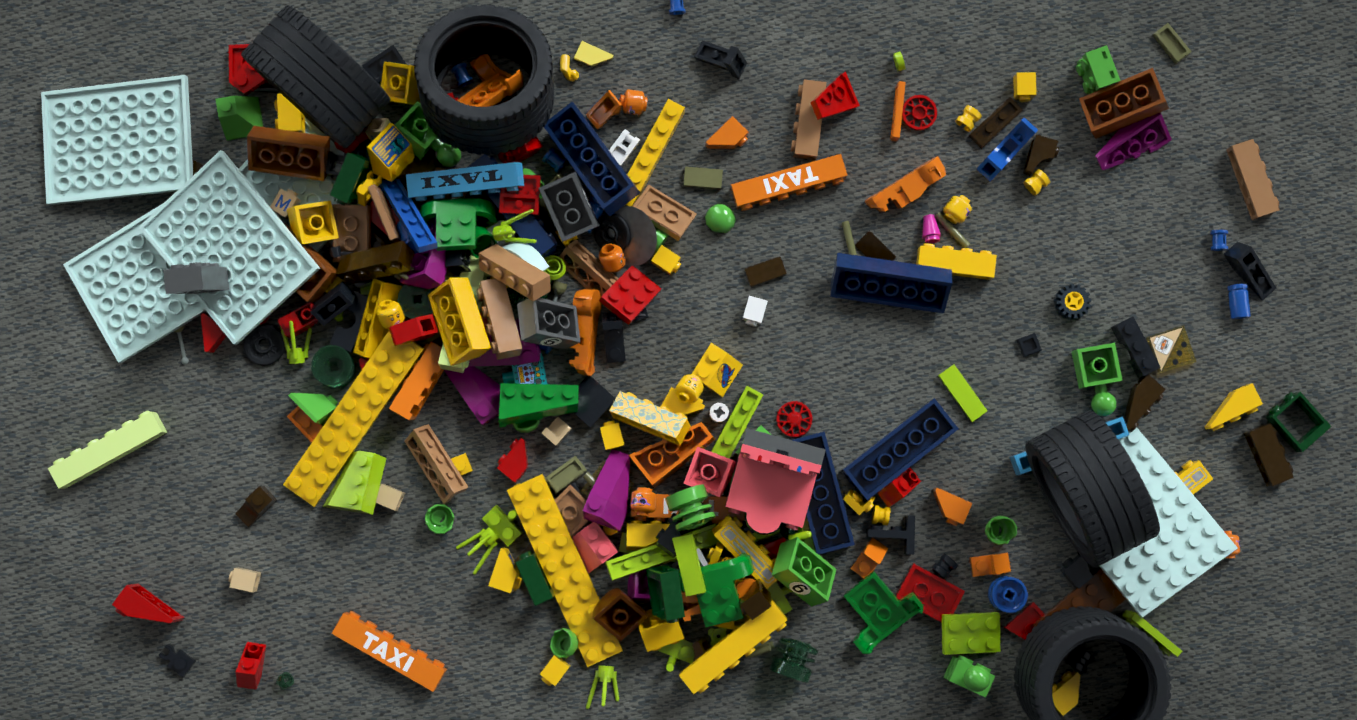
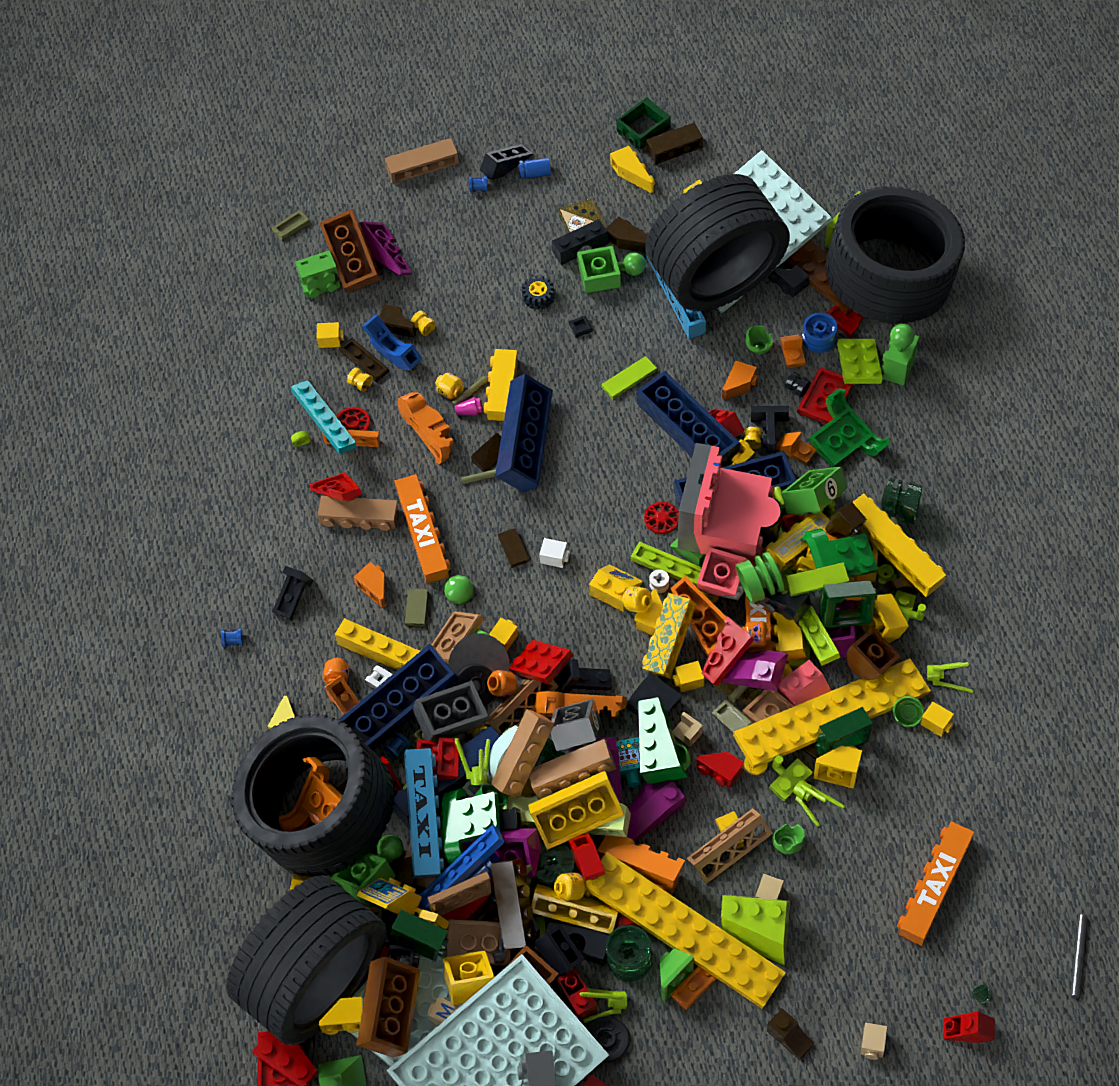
camera: 85 degrees left, 25 degrees down
none -> teal plate [291,380,356,454]
none -> wing [701,616,755,686]

